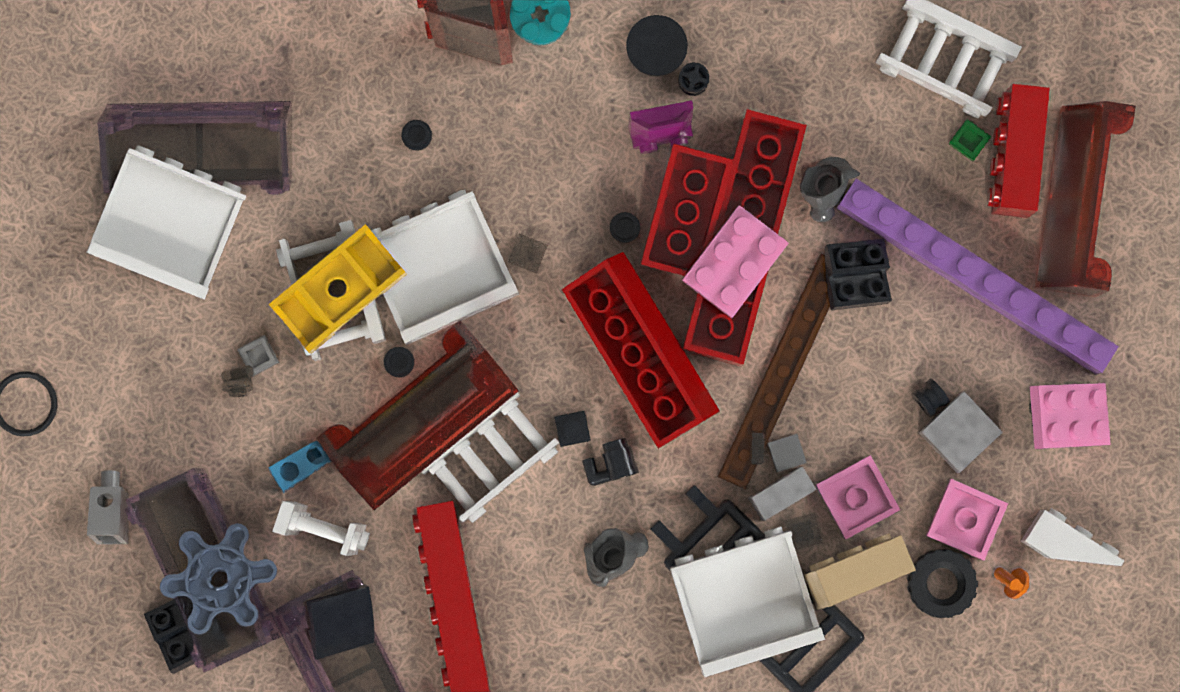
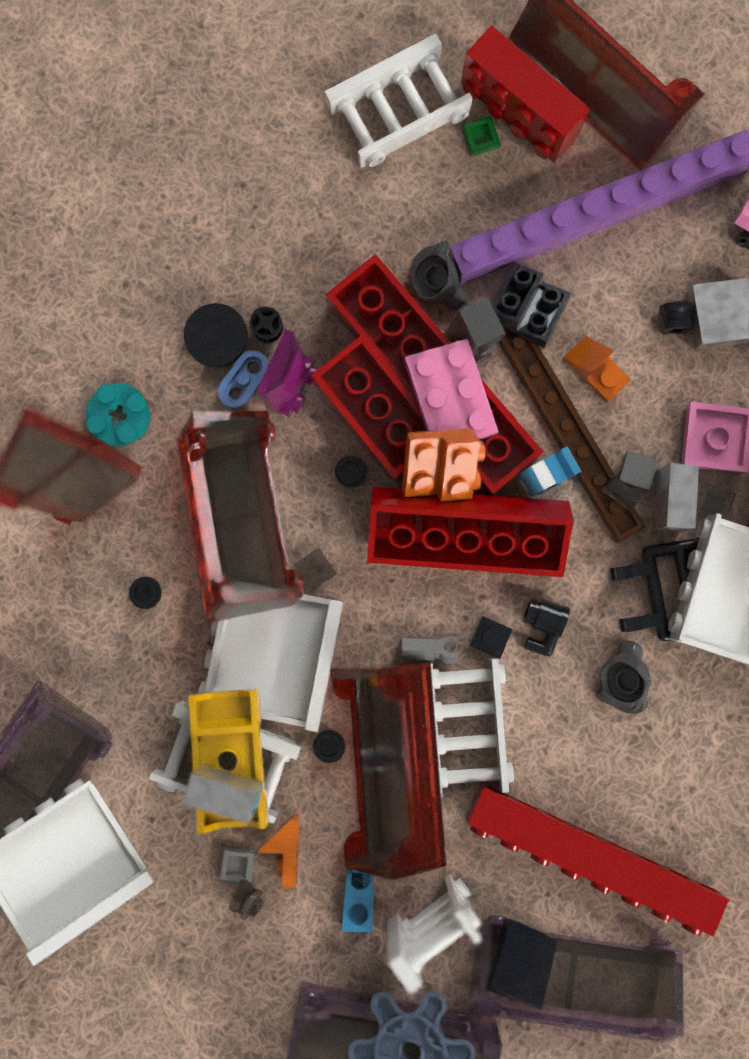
camera: 50 degrees left, 0 degrees up
none -> windscreen [177,411,304,622]
none -> flat silver piece [183,764,264,823]
none -> medium blue plate [218,350,269,410]
none -> orange slope [257,814,300,888]
none -> light grey bar [401,636,457,664]
none -> orange plate [402,428,485,502]
none -> dark grey brick [447,298,506,364]
none -> dark azure leg [518,446,581,498]
none -> orange slope [563,336,631,403]

